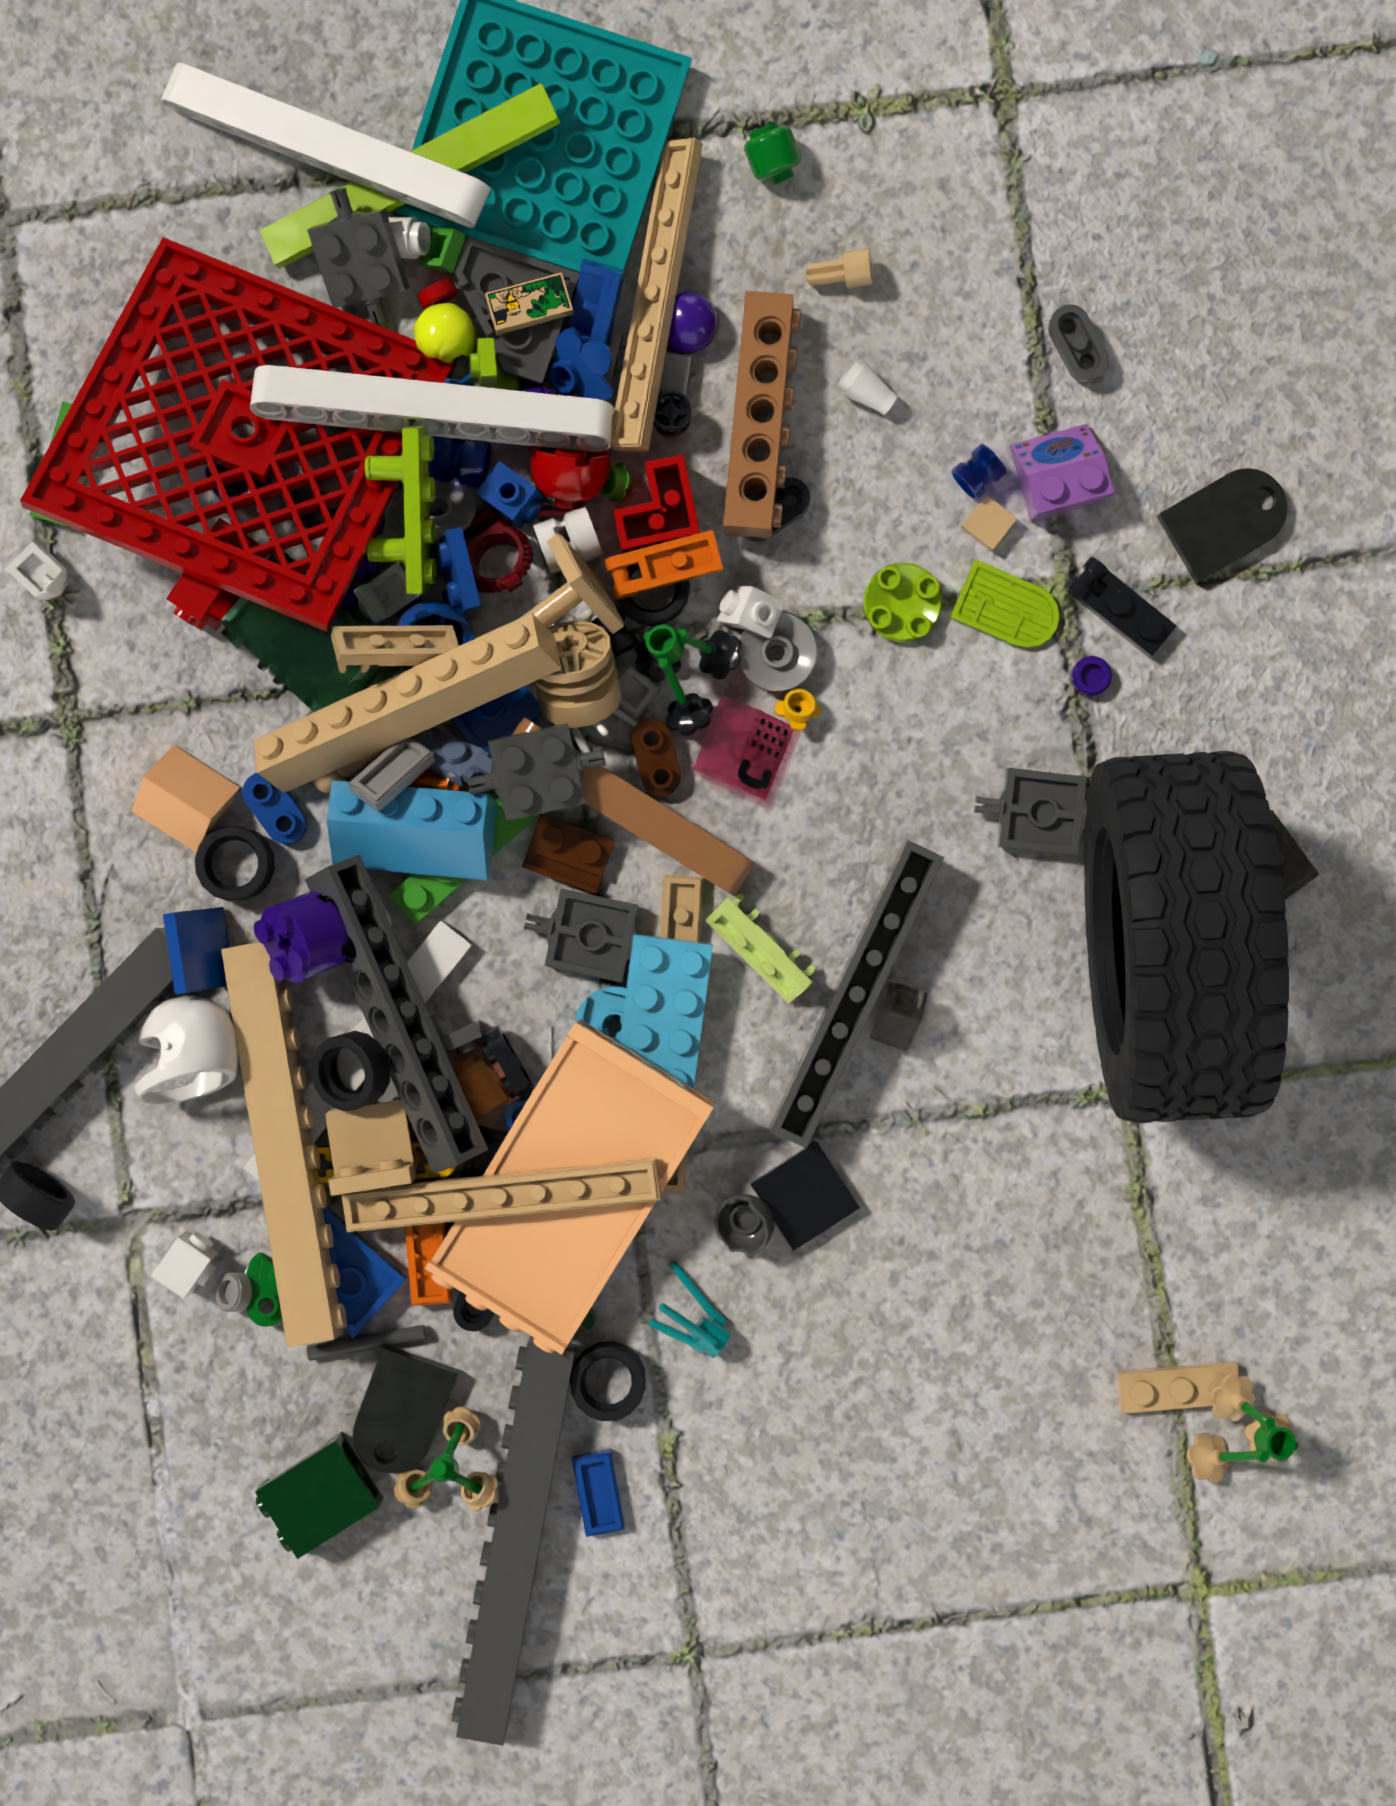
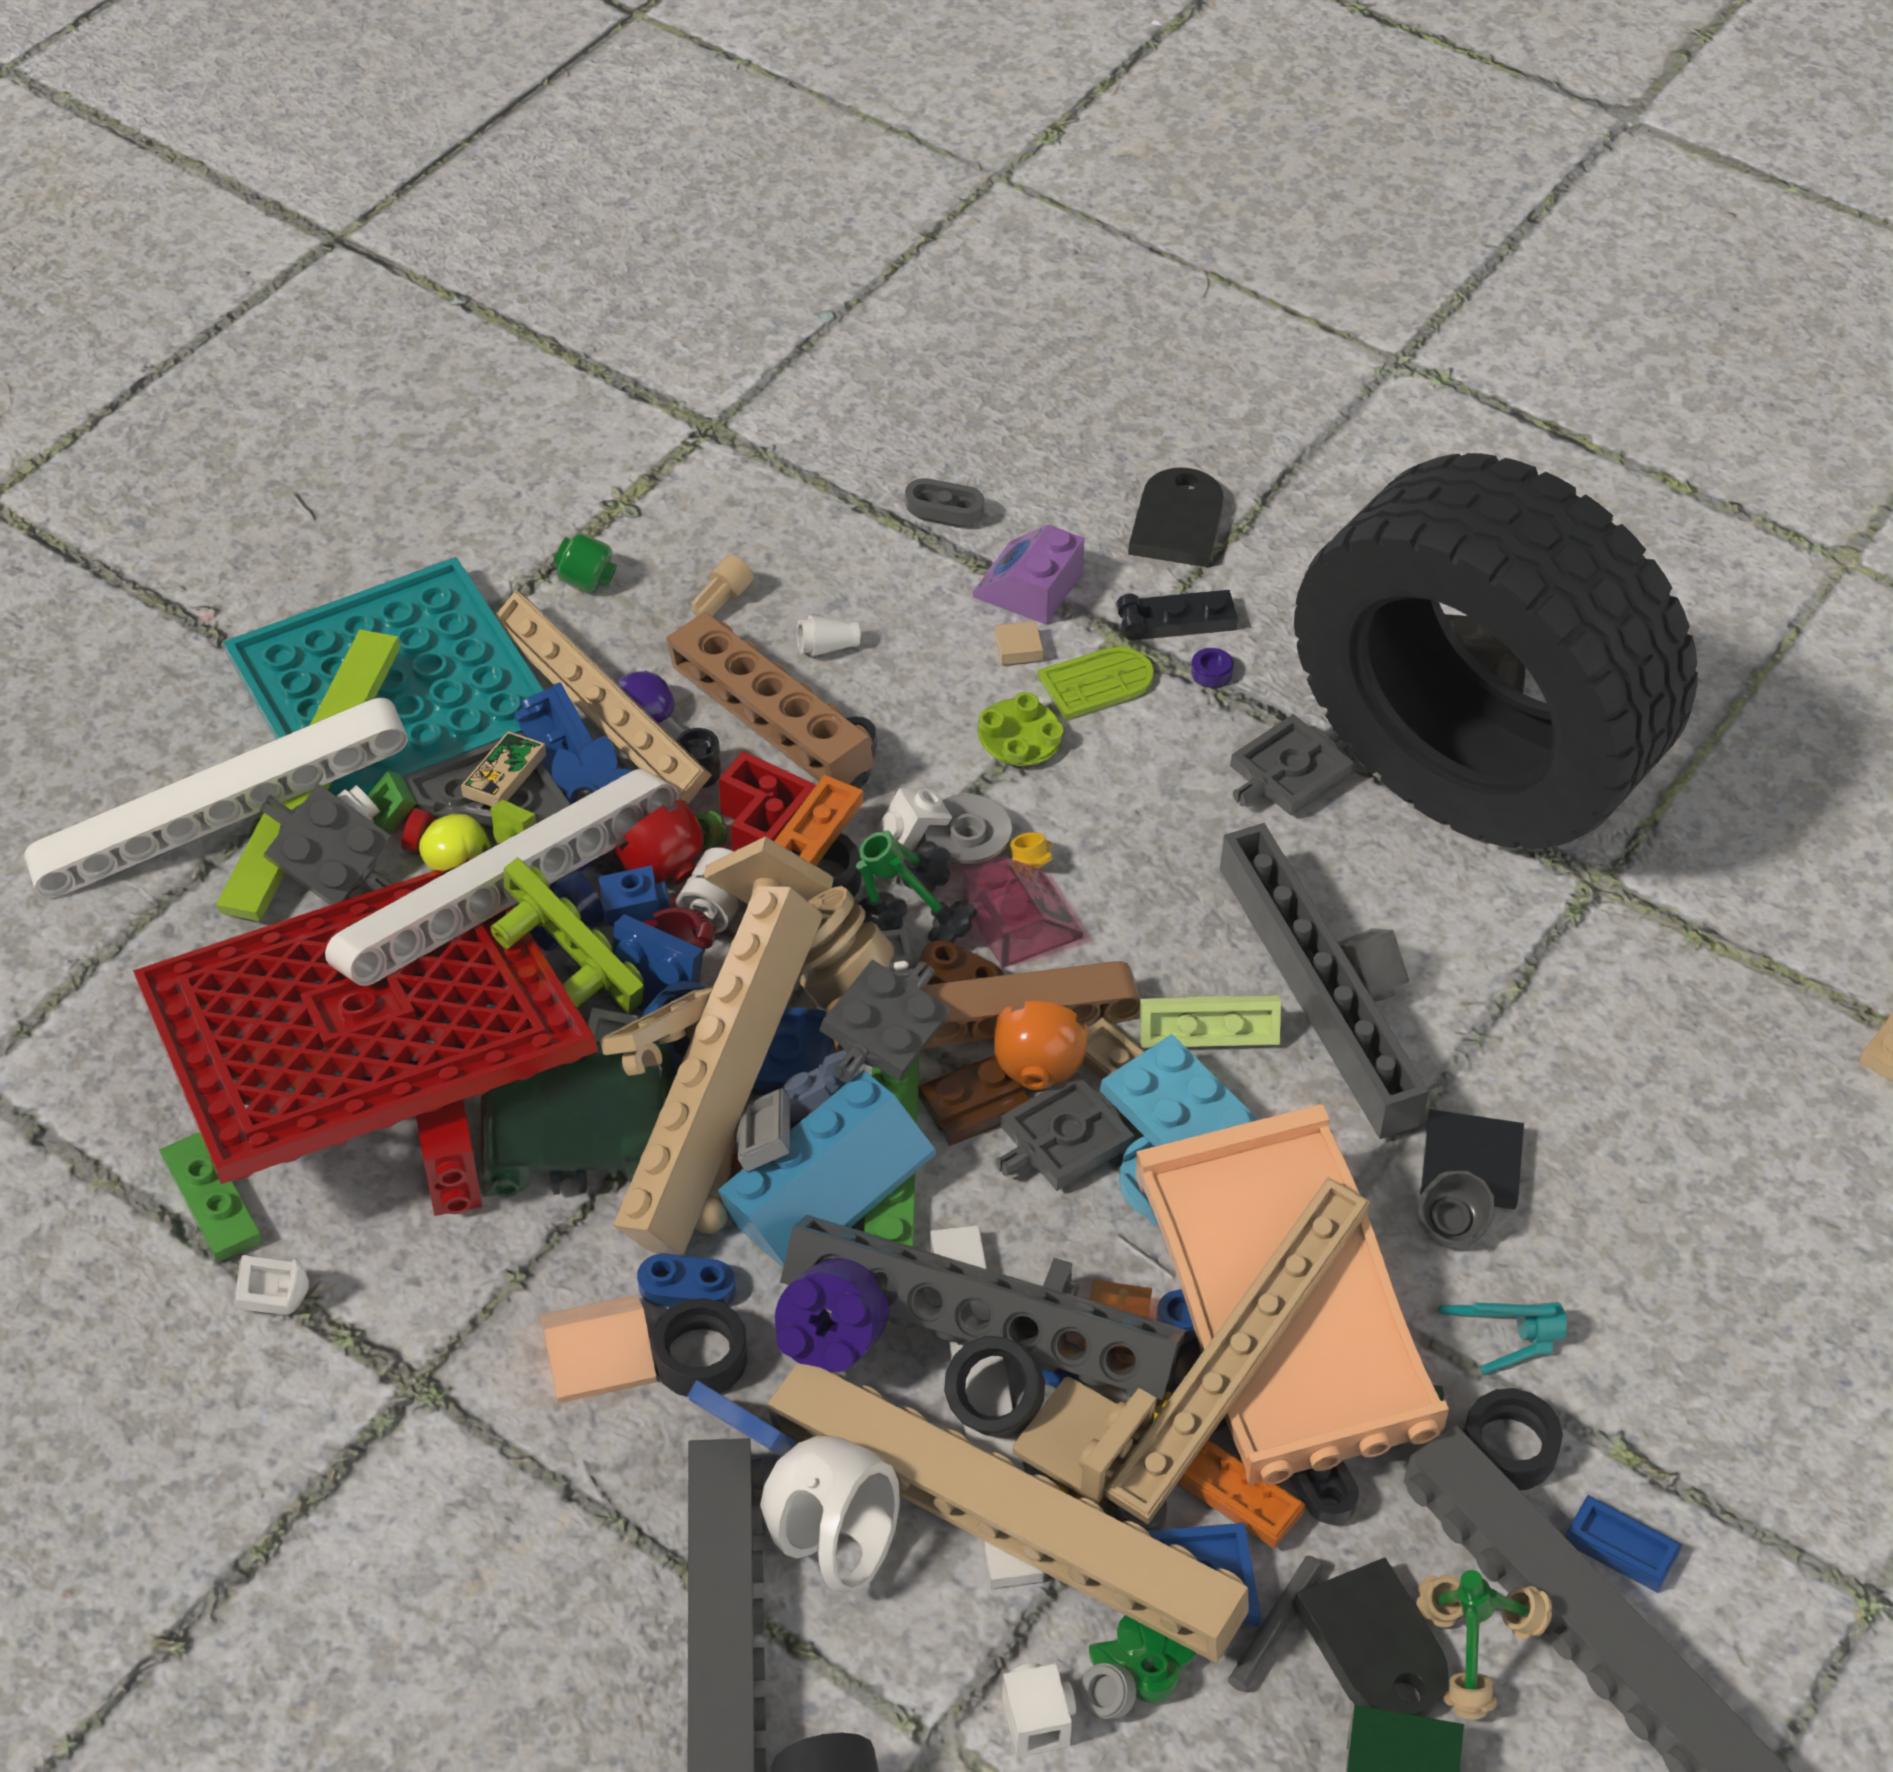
camera: 45 degrees left, 40 degrees down
black plate [481,1025,535,1102] -> none
clear blue wheel [951,444,1007,500] -> none
none -> orange cylinder [995,1000,1089,1090]

